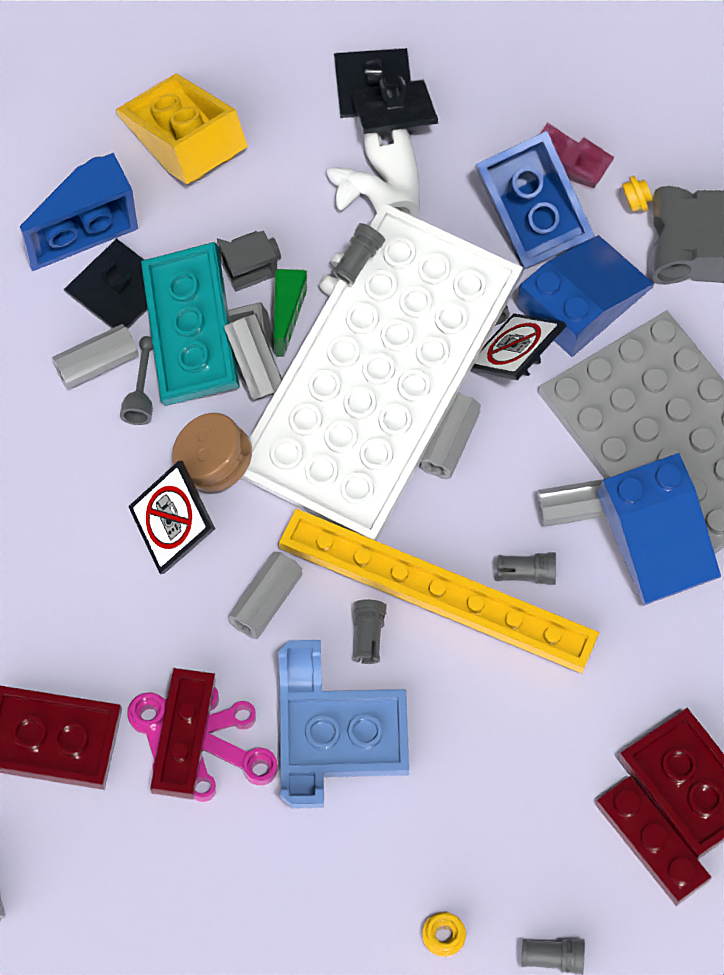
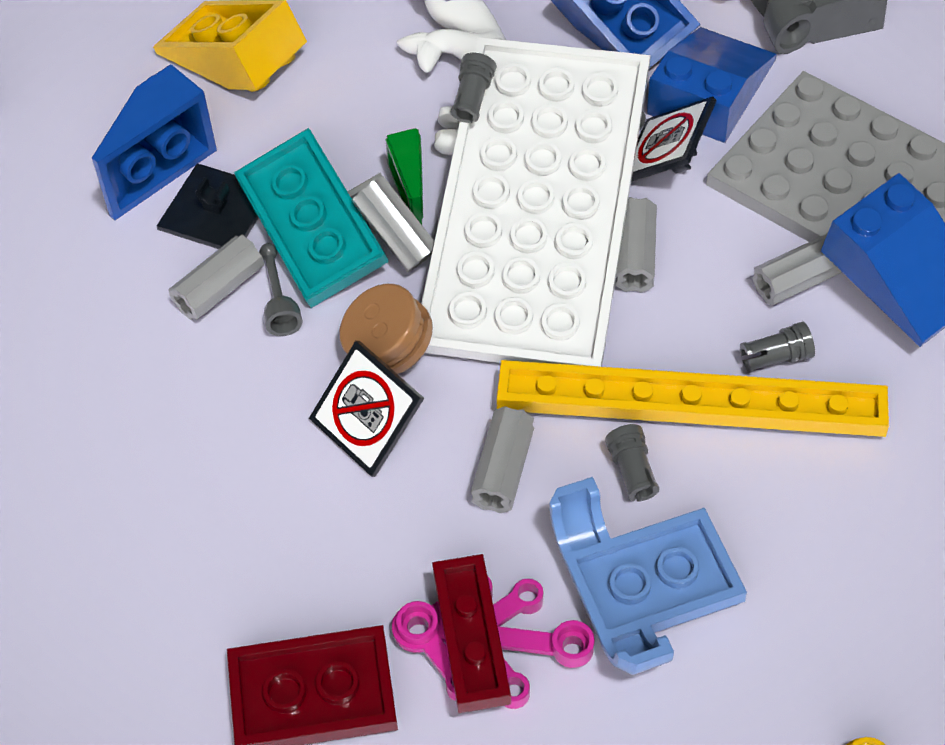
camera: 15 degrees left, 10 degrees down
dark grey window [217,230,281,292] -> none

